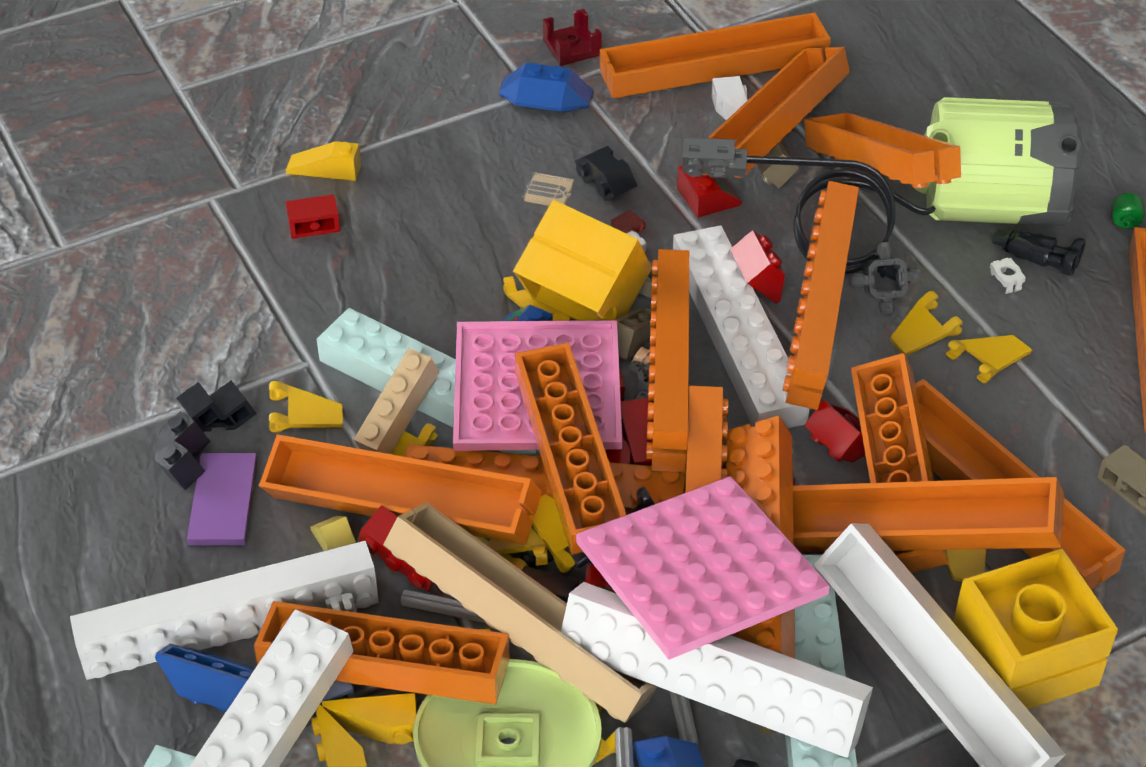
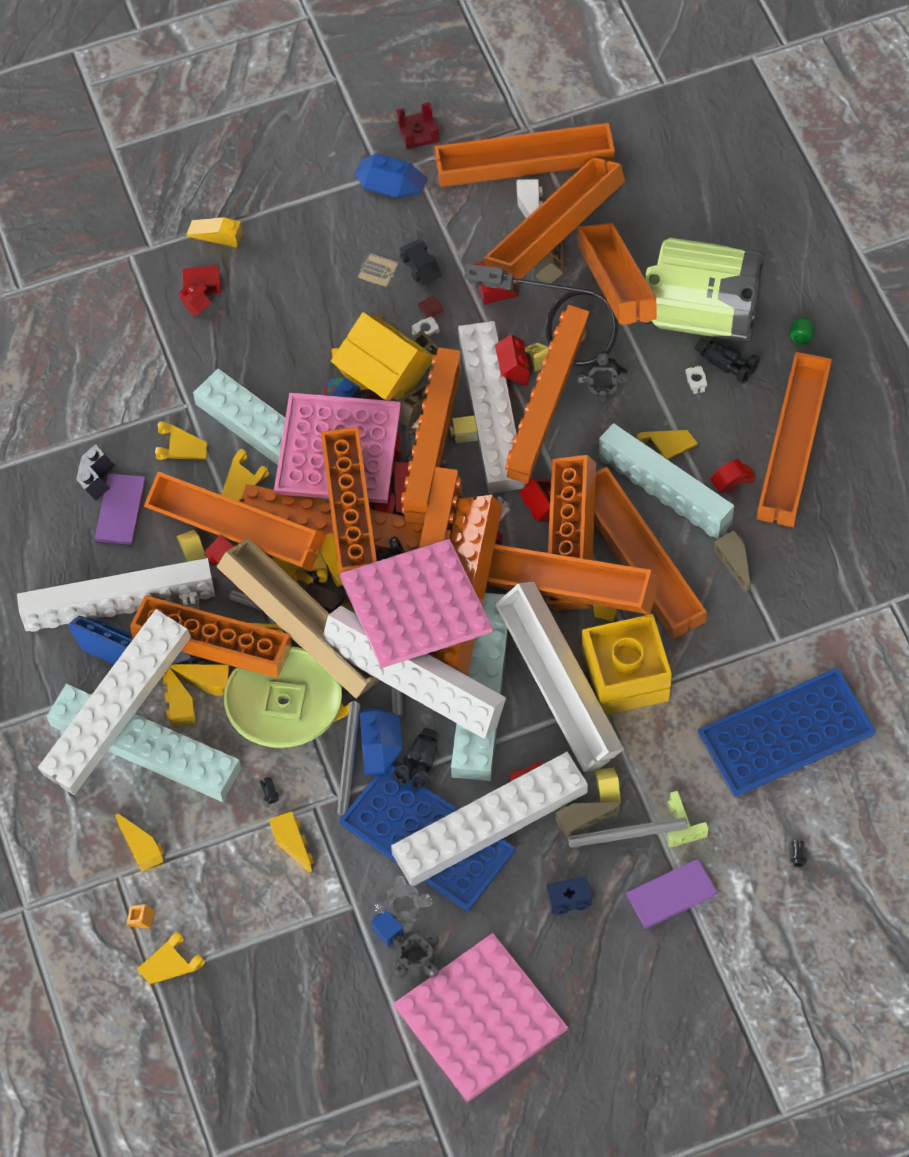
camera: 10 degrees right, 15 degrees up
black brick [176,380,257,432] -> none
tan brick [353,348,439,454] -> none
yellow flag [890,291,963,356] -> none
none -> red brick [179,281,211,317]
none -> light yellow brick [449,415,478,444]
none -> light yellow slope [525,343,549,372]
none -> light aqua brick [599,423,734,539]
none -> red brick [710,459,756,493]

